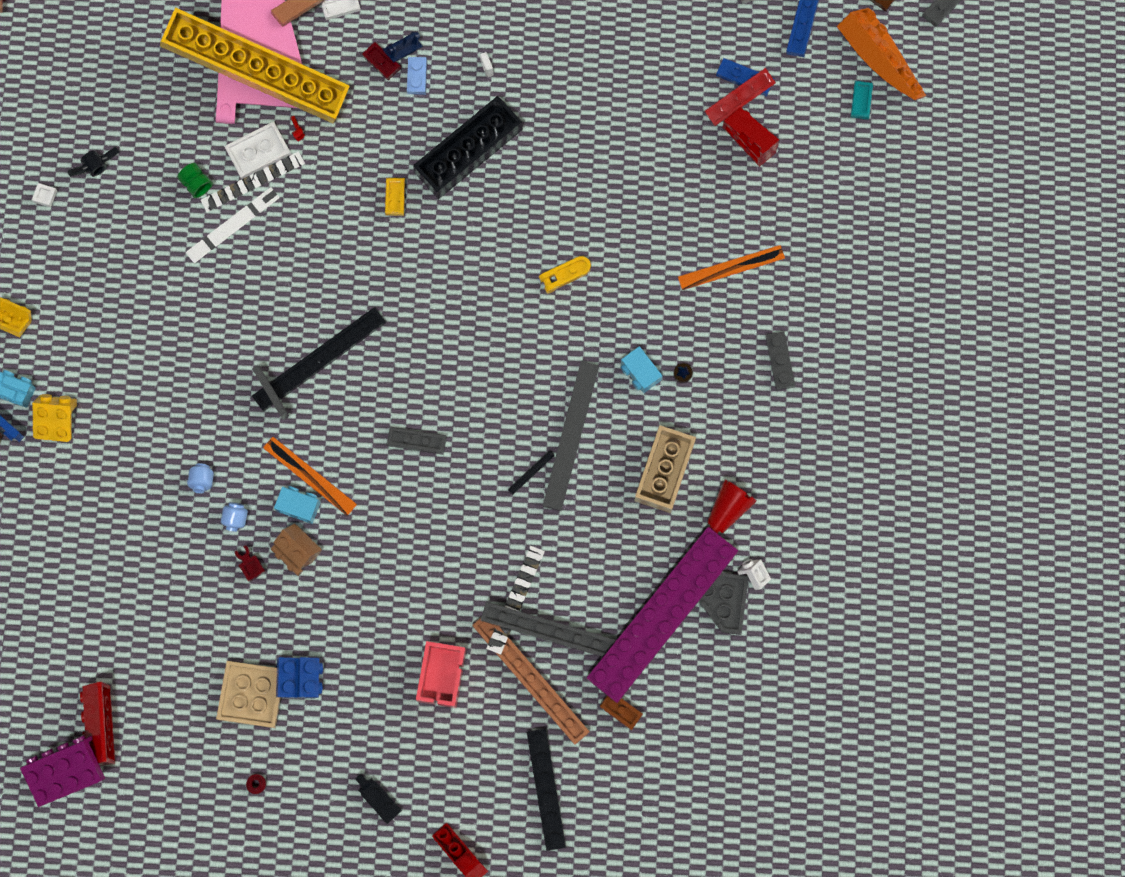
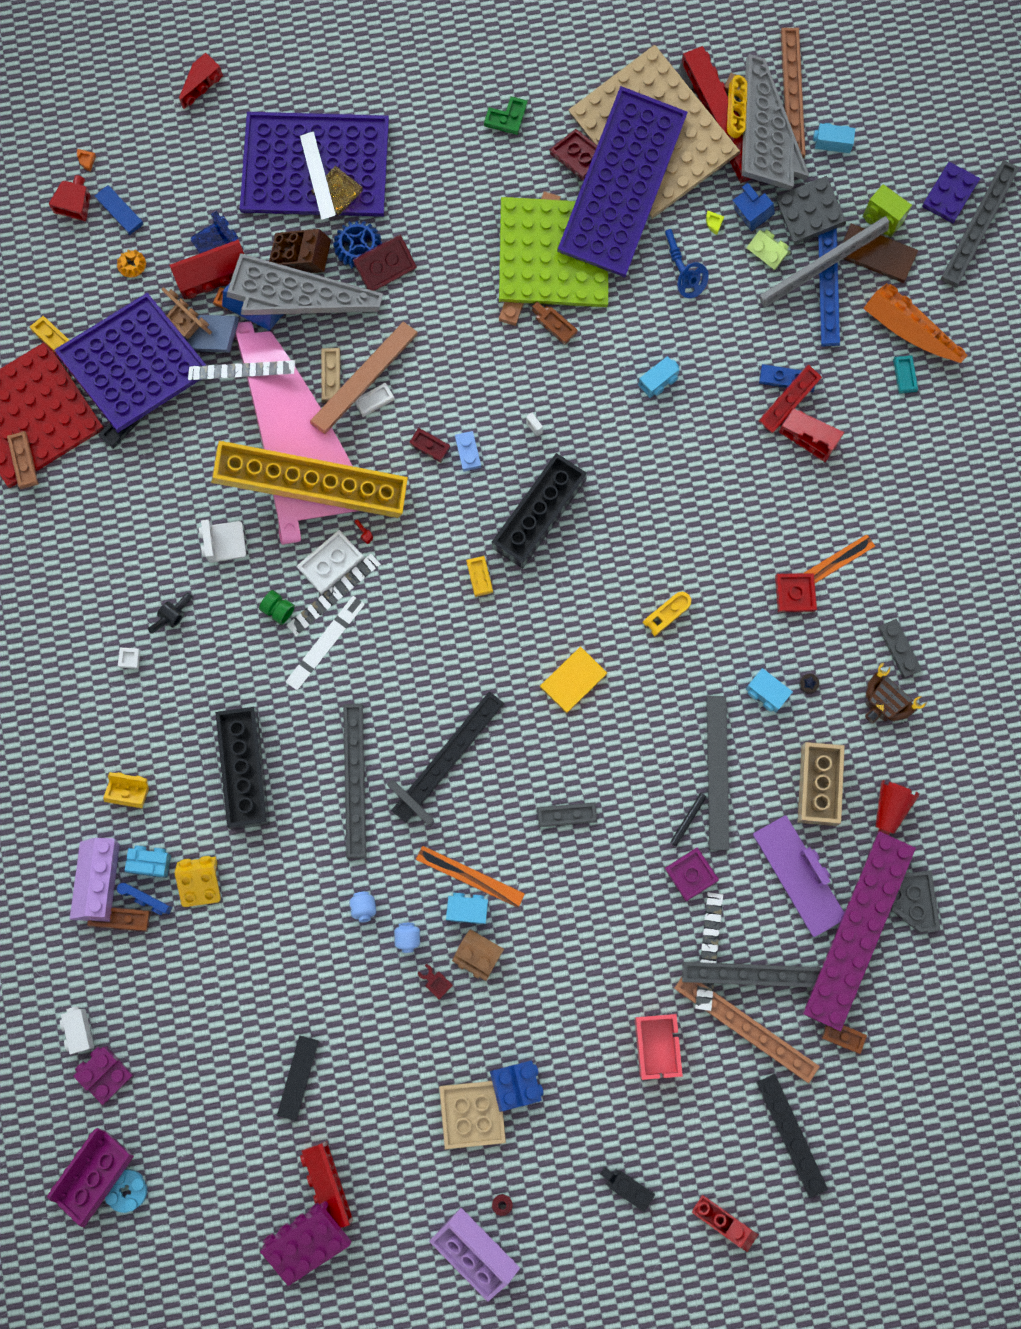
camera: 15 degrees left, 0 degrees up
dark blue hinge [383,32,423,63] -> none
white bracket [737,559,771,590] -> none
none -> white bracket [199,519,246,563]
none -> black brick [215,707,270,830]
none -> black tile [277,1035,319,1121]
none -> dark grey tile [343,703,367,859]
none -> lavender slope [429,1208,520,1302]
none -> yellow tile [540,646,607,714]
none -> medium azure brick [638,356,680,398]
none -> magenta plate [664,847,719,902]
none -> medium lavender bracket [753,815,844,937]
none -> red plate [775,573,817,612]
none -> reddish brown torso [865,663,927,723]

